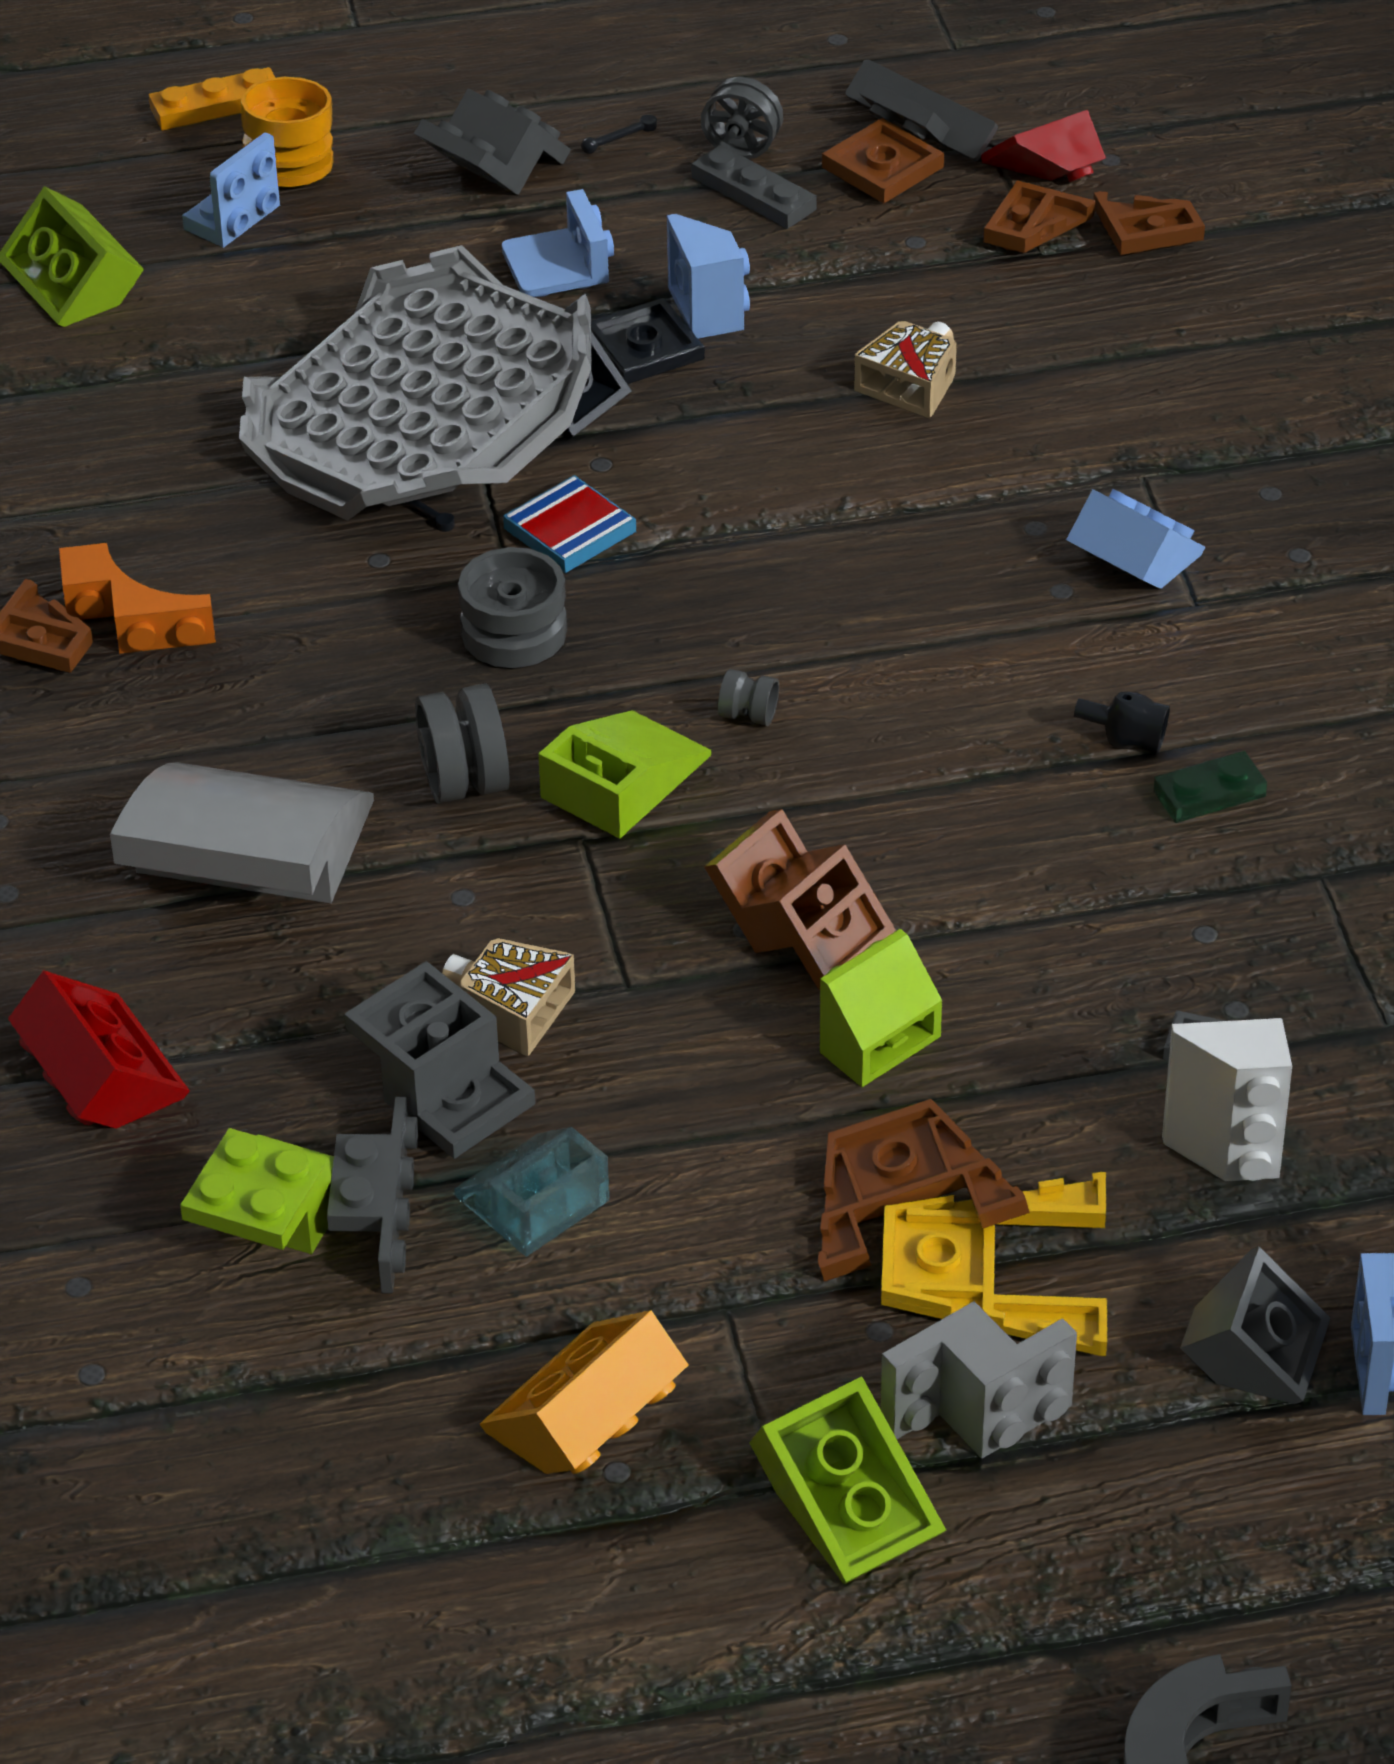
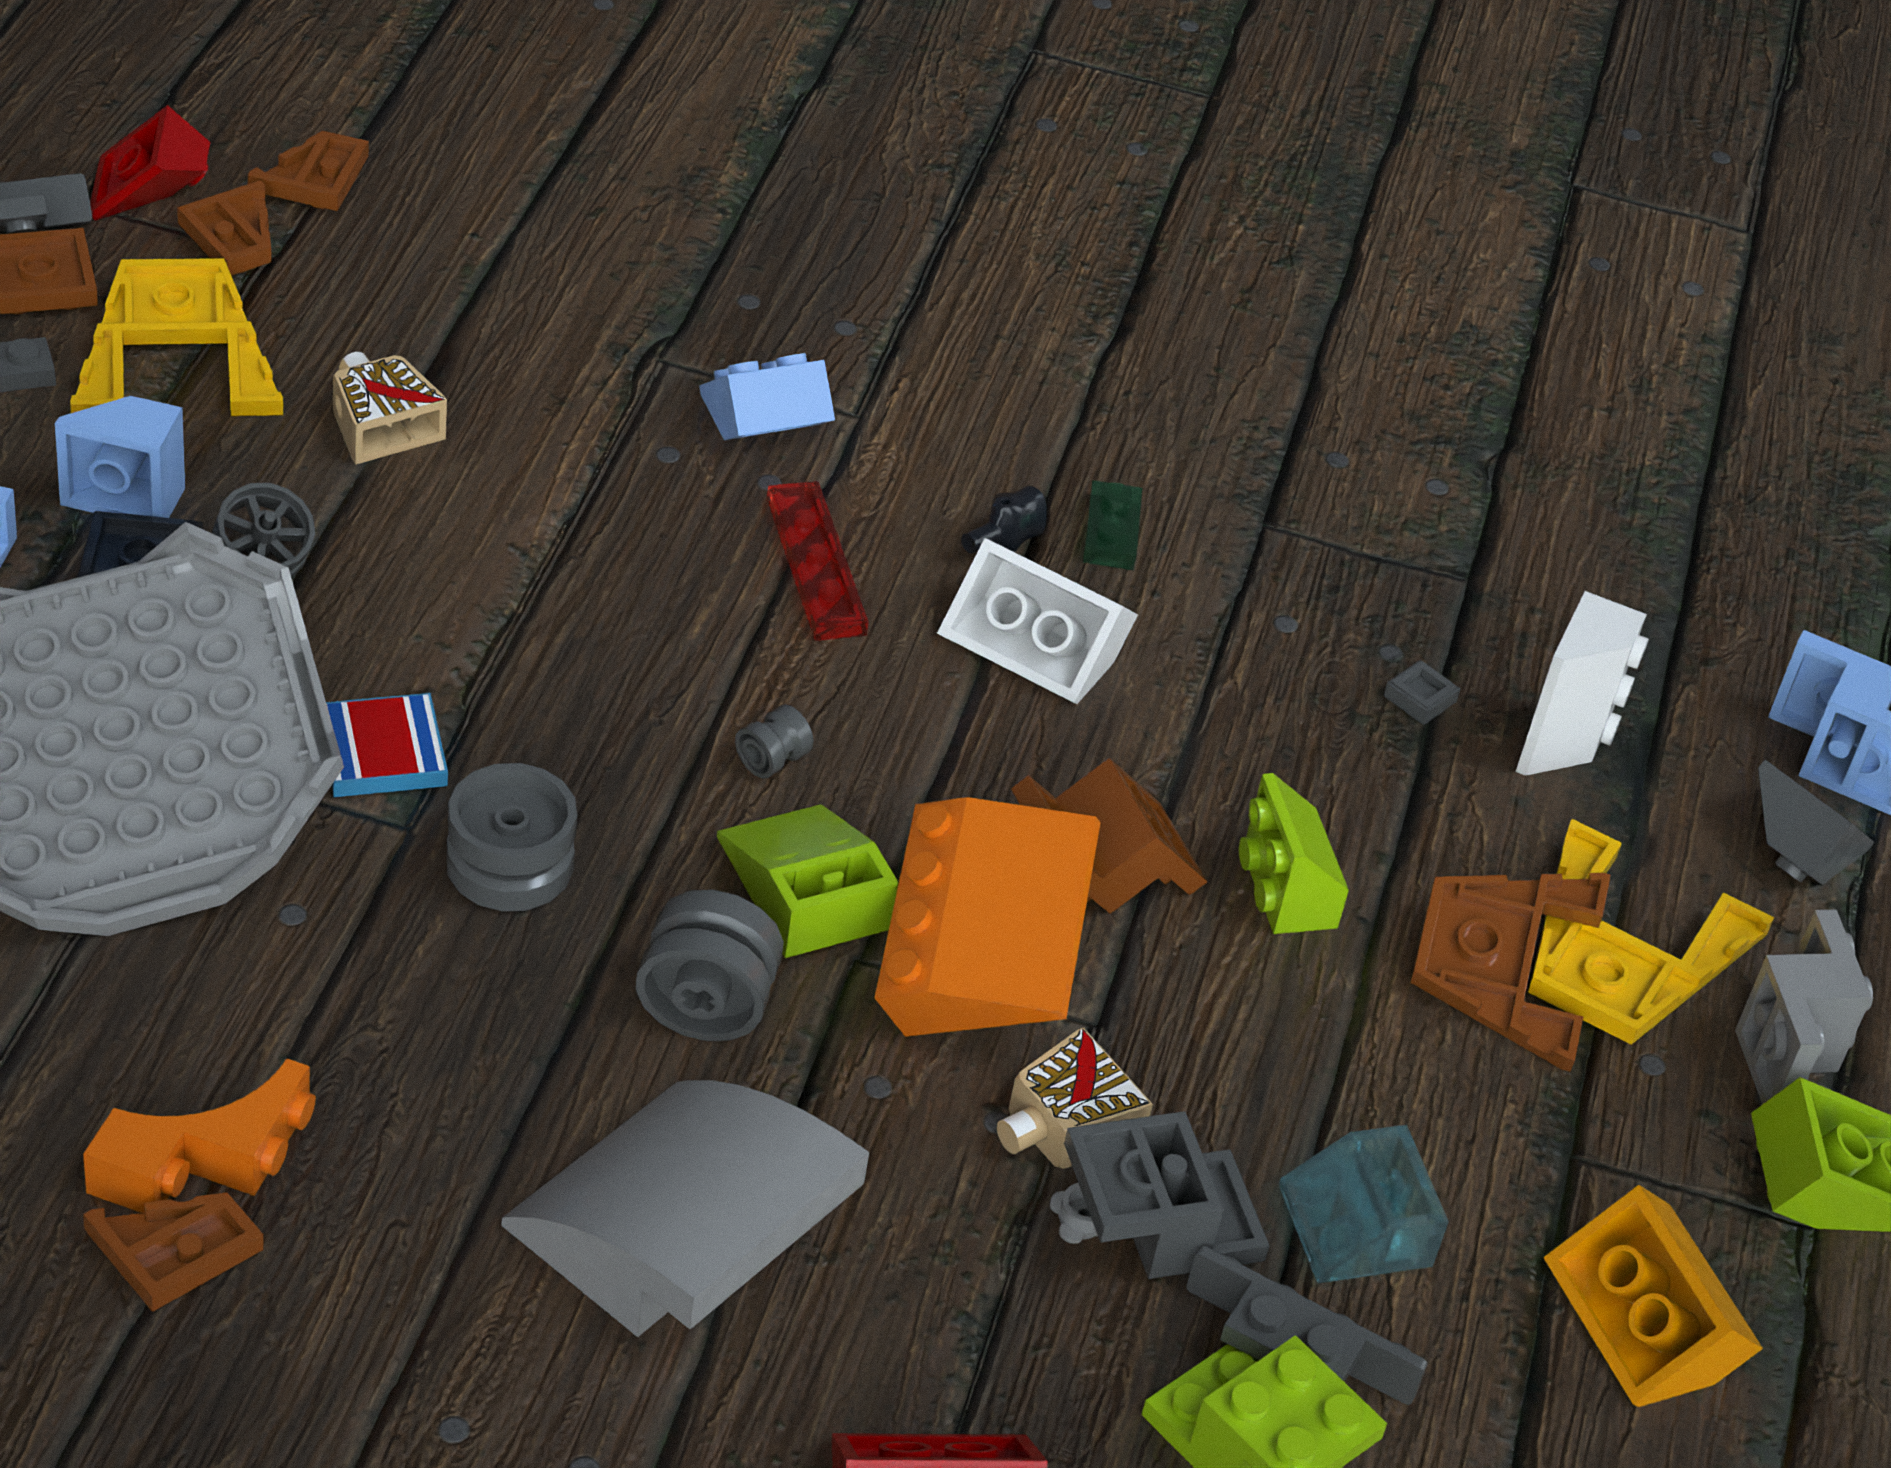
camera: 70 degrees left, 0 degrees up
none -> yellow wing [70,258,283,416]
none -> dark grey wheel [212,483,315,578]
none -> clear red tile [767,481,869,641]
none -> orange slope [874,797,1101,1037]
none -> white slope [937,538,1138,704]

